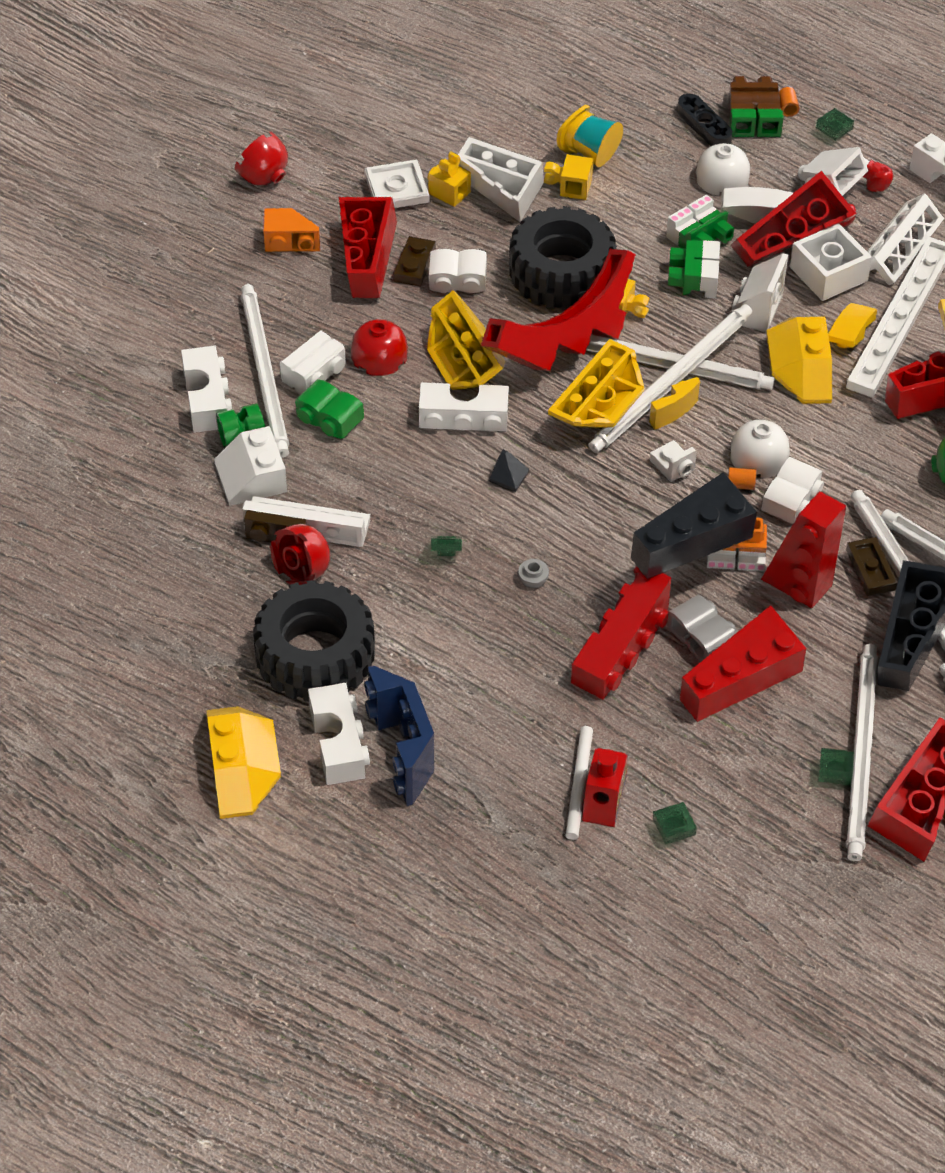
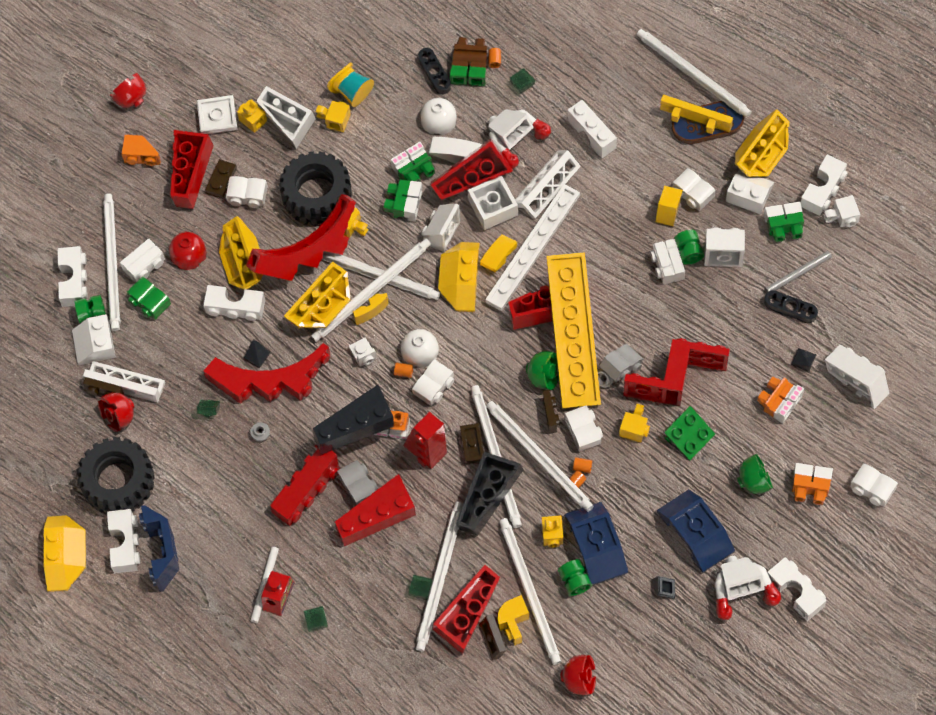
camera: 10 degrees right, 15 degrees up
none -> red arch [203,343,331,404]

